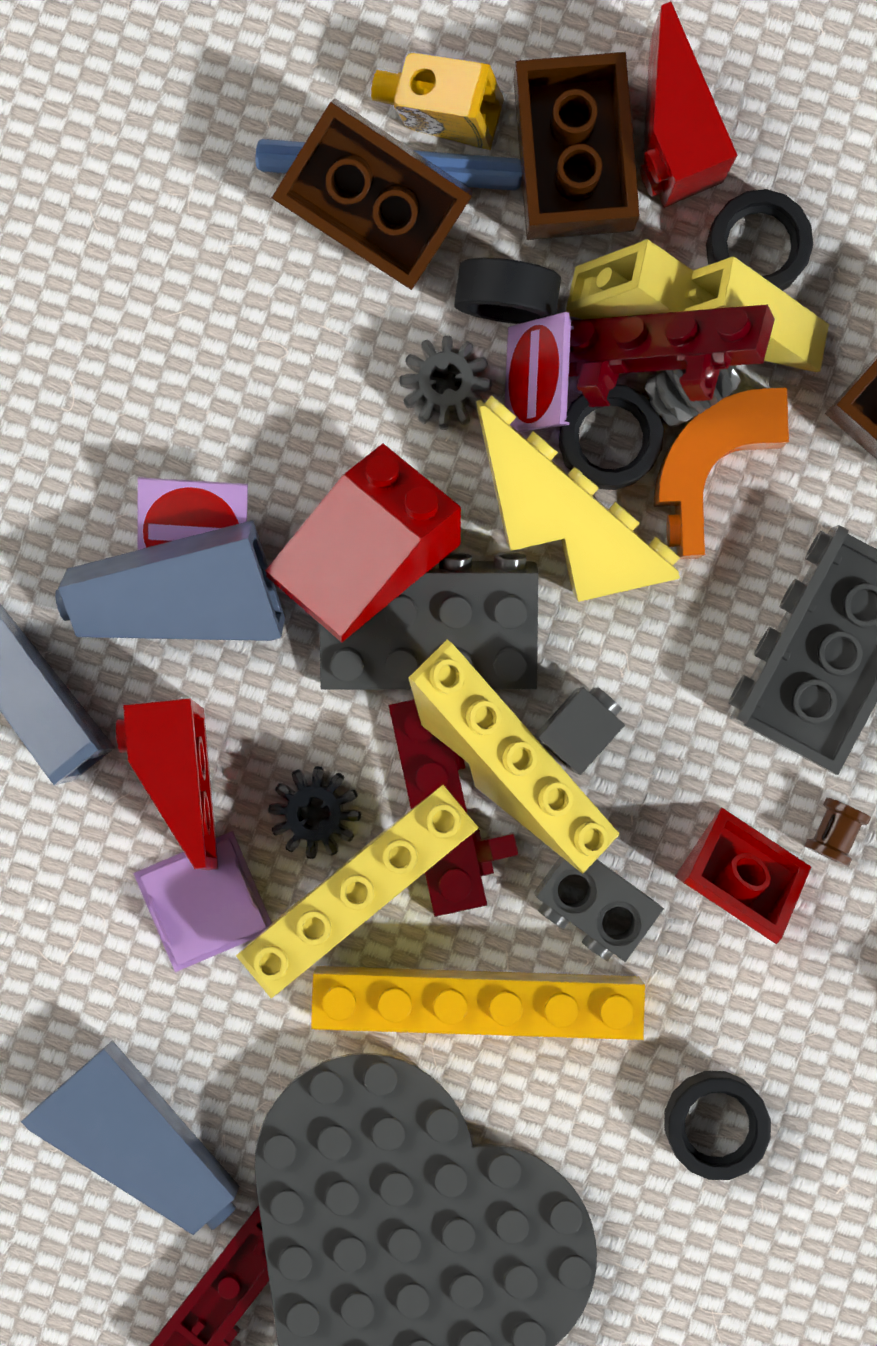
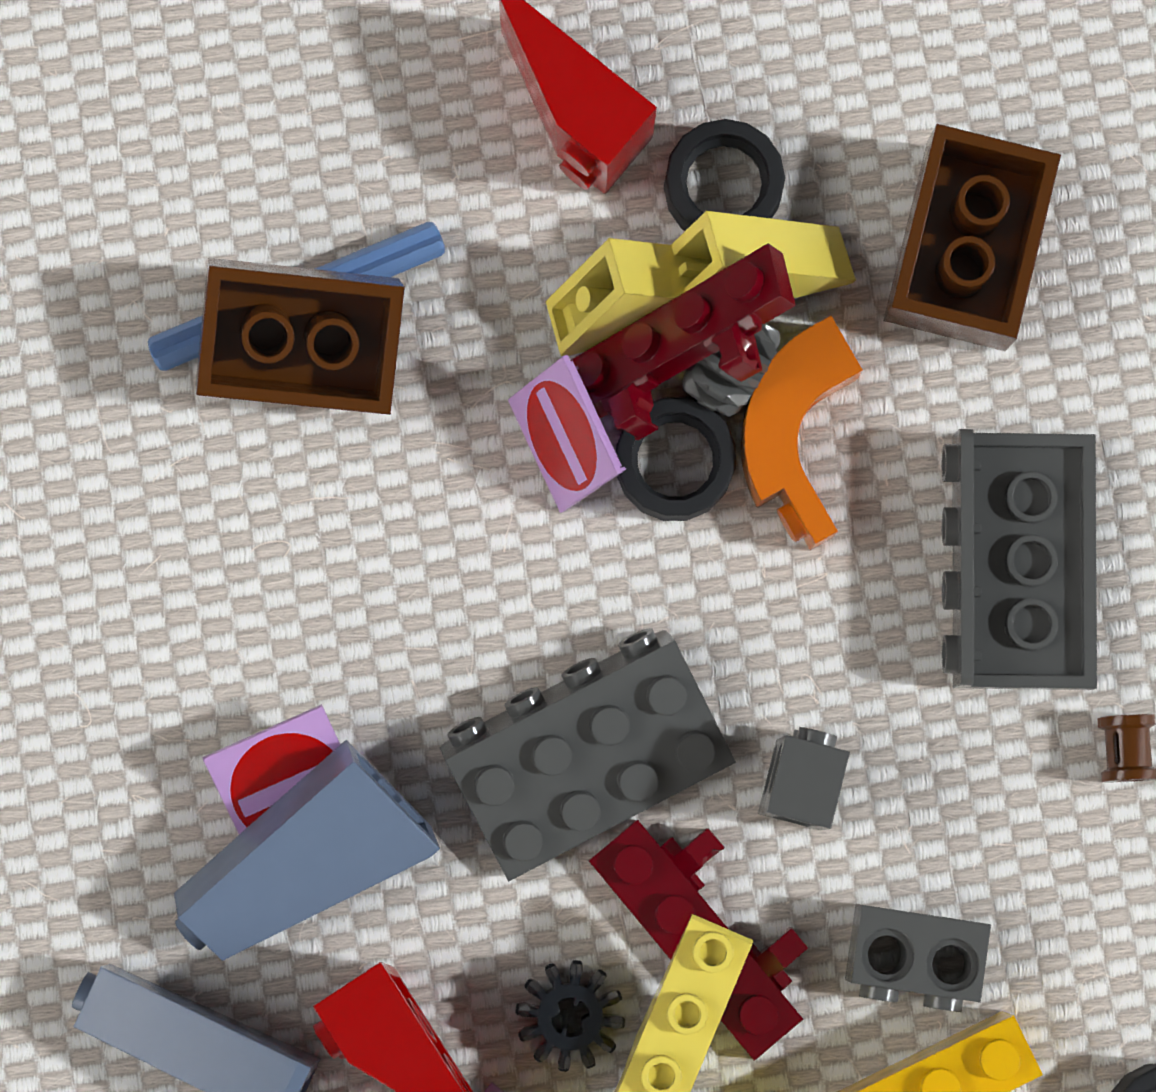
camera: 35 degrees left, 5 degrees down
slope [265,443,461,643] -> none
yellow torso [371,53,504,150] -> none
dark grey gear [399,336,492,430] -> none
light yellow slope [408,639,619,874] -> none
black tyre [454,258,561,324] -> none
light yellow slope [476,395,680,602] -> none
reddish brown brick [513,52,640,240] -> none
red slope [675,807,811,944] -> none

